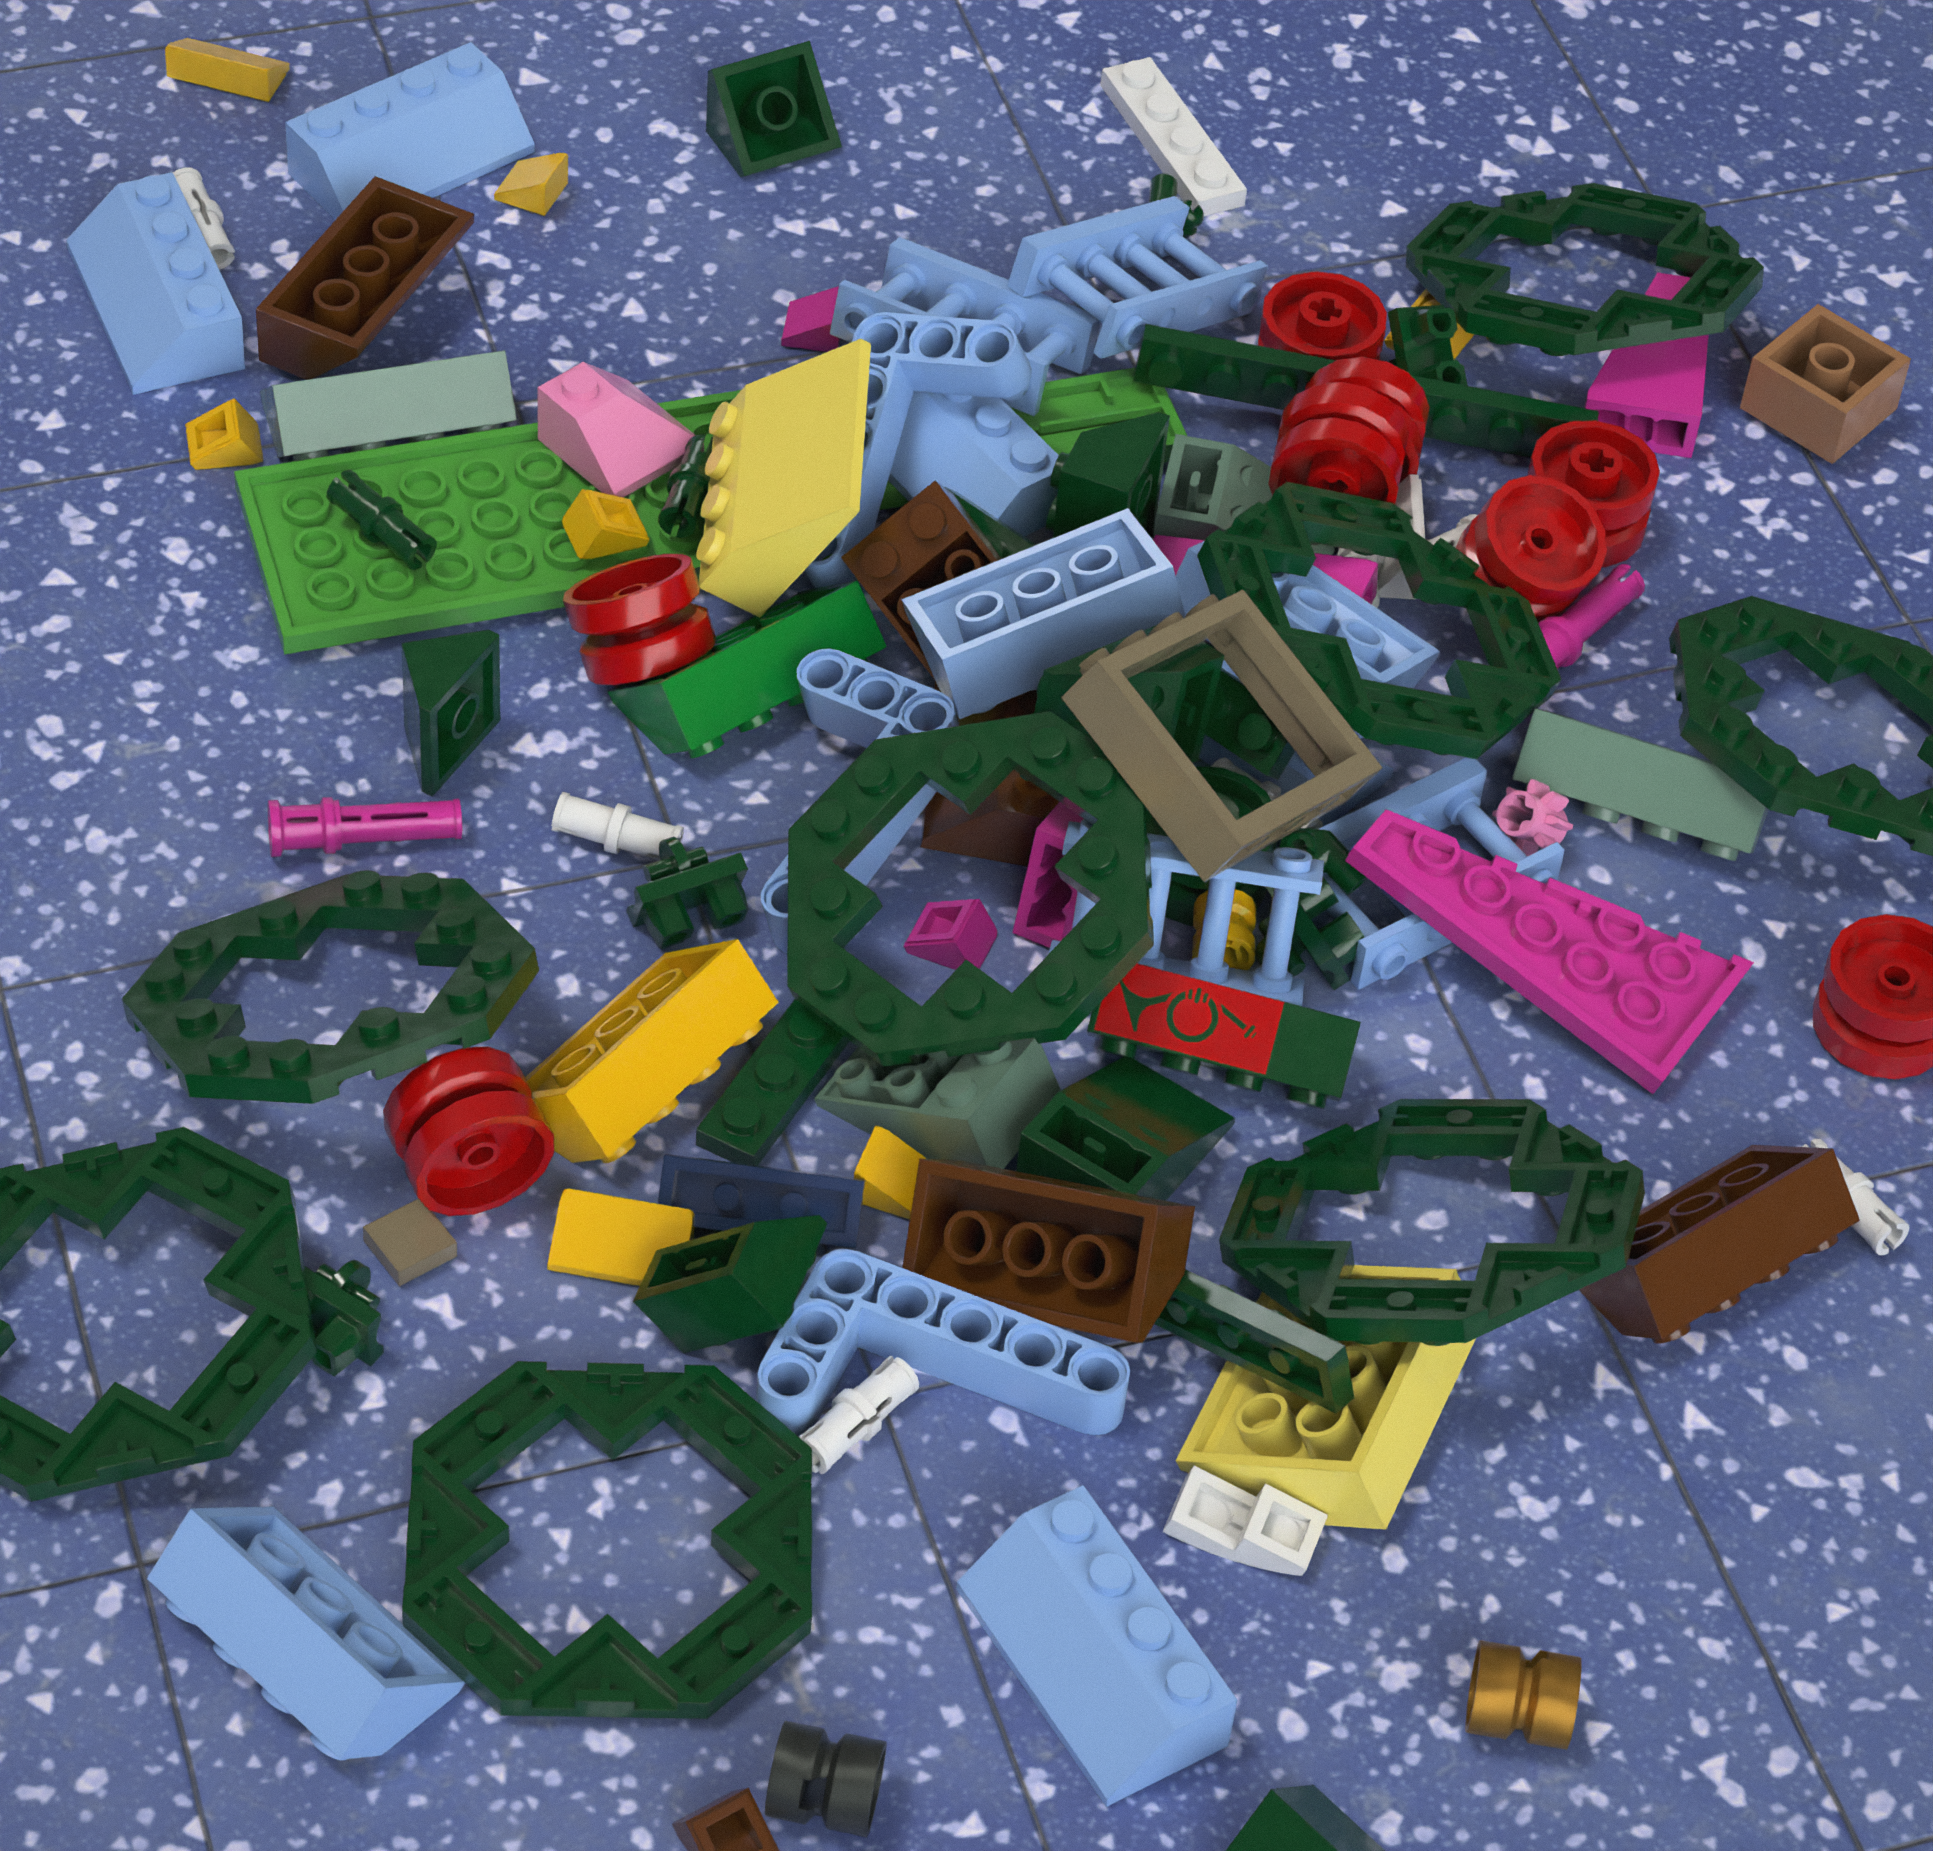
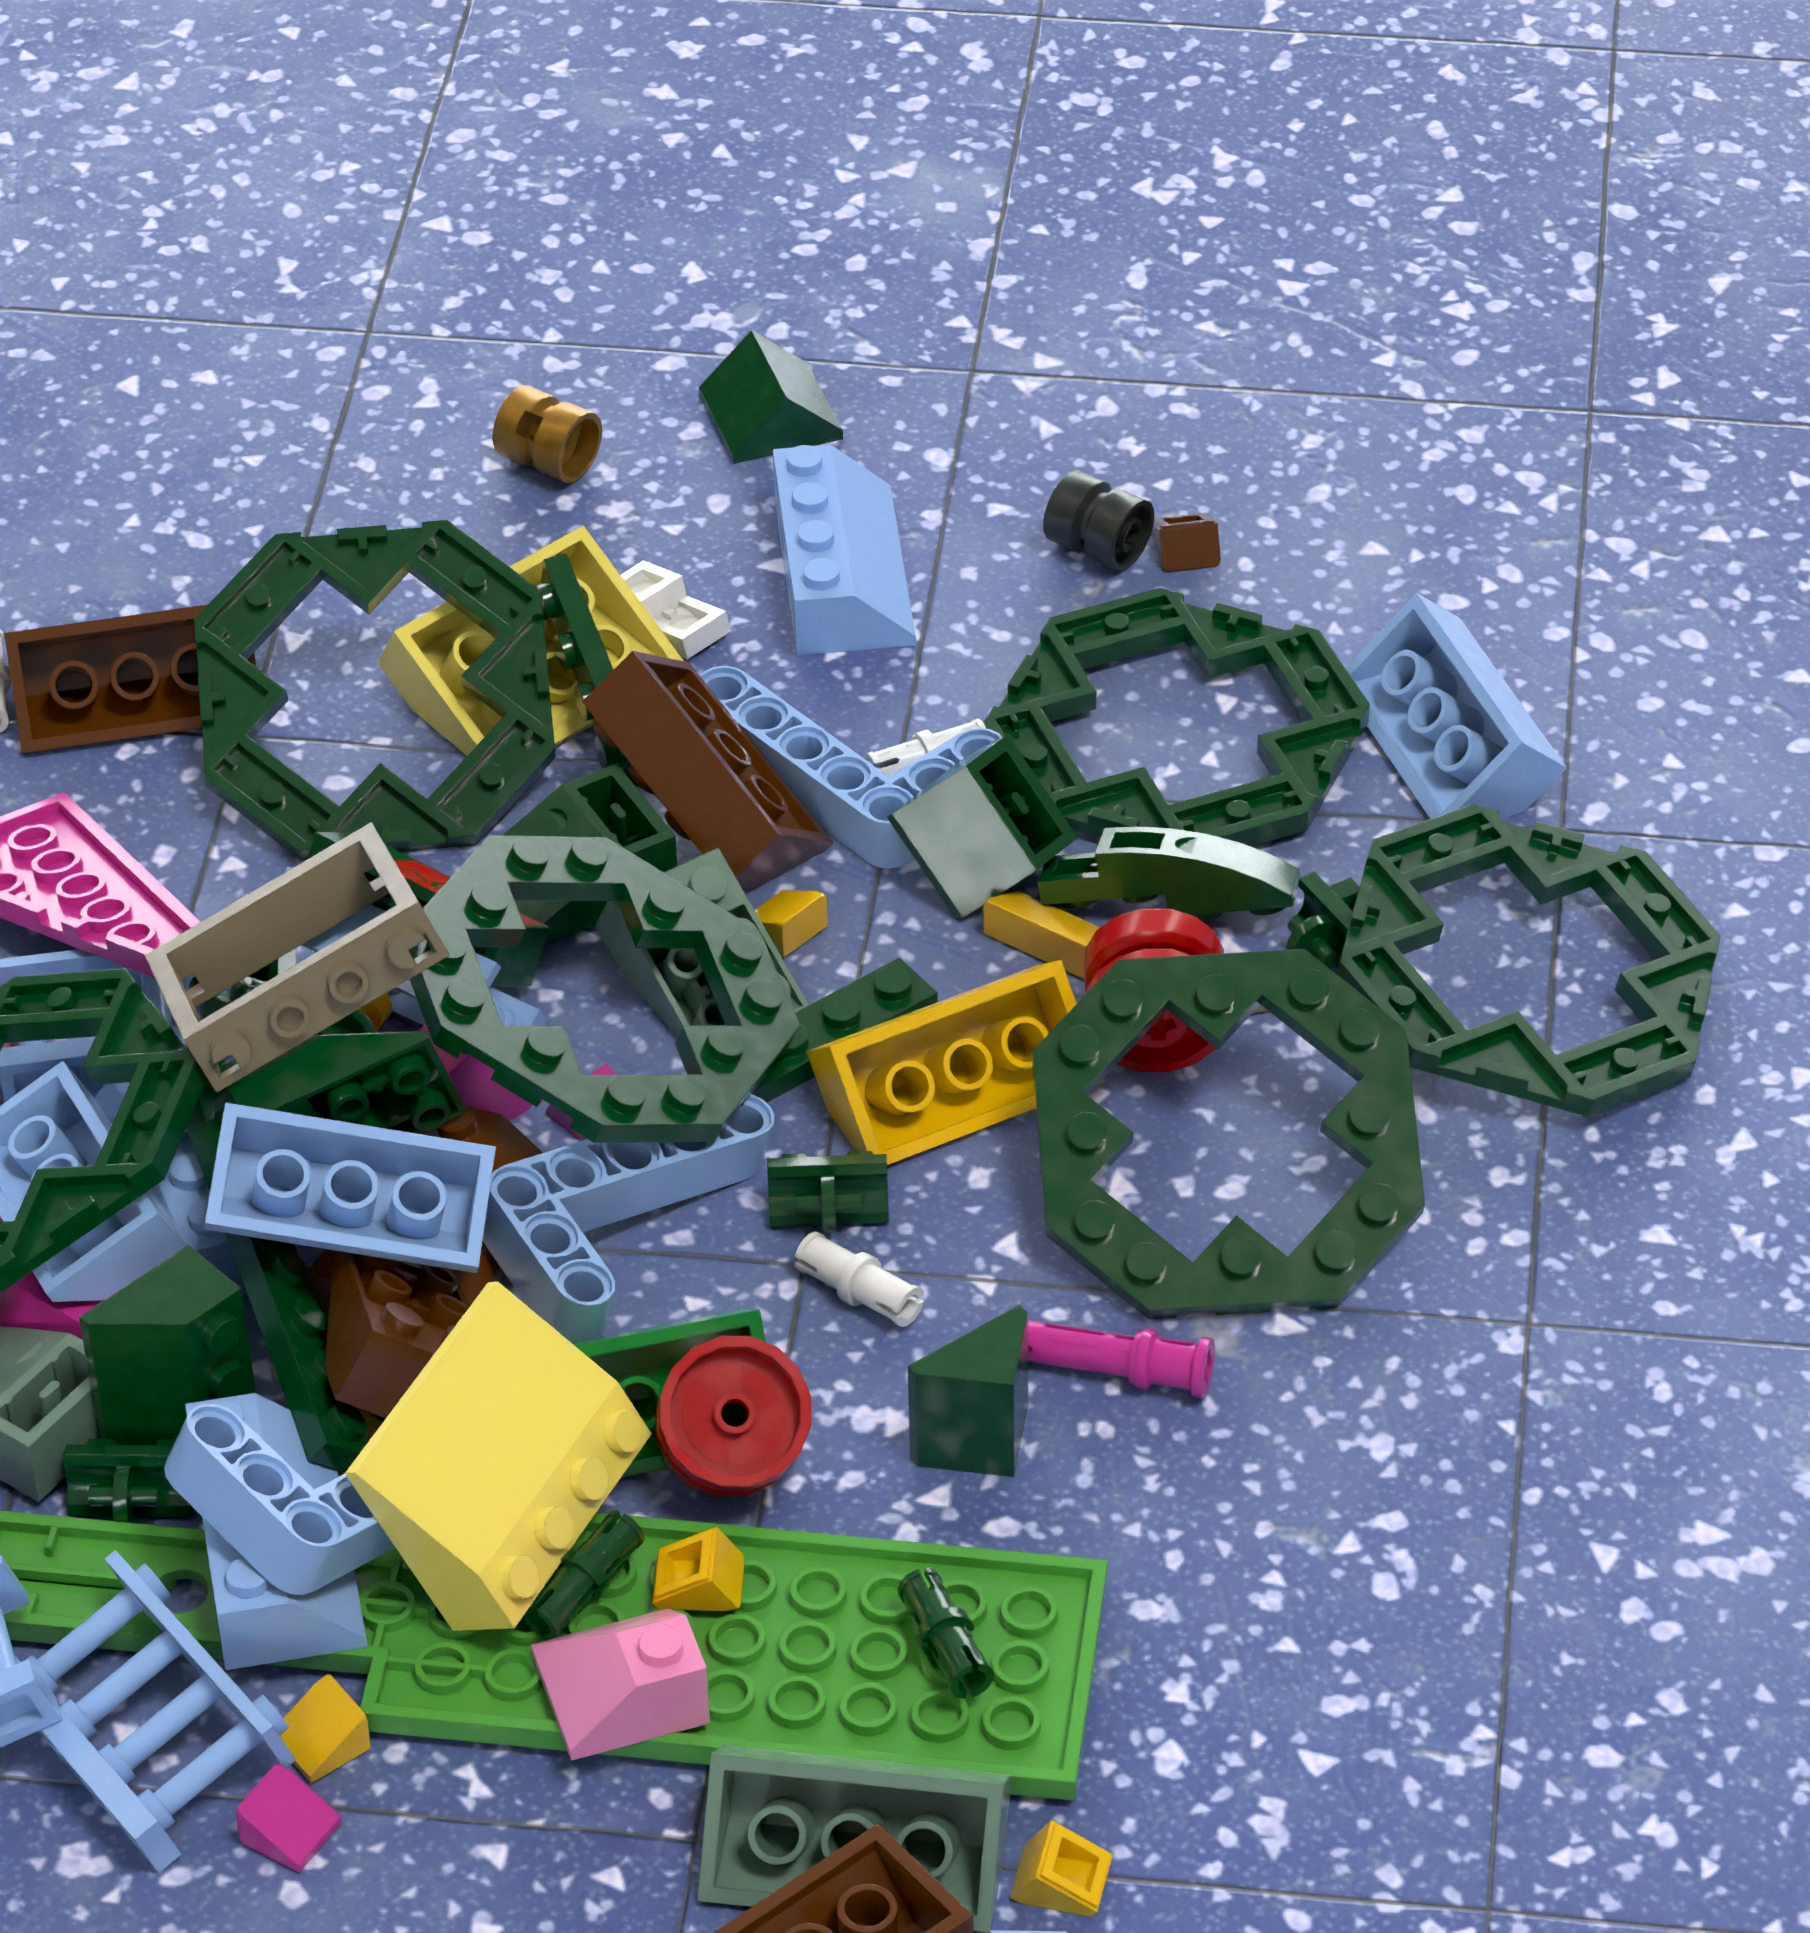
camera: 150 degrees left, 5 degrees down
dark blue plate [658,1154,866,1248] -> none
none -> dark green slope [1037,827,1301,921]

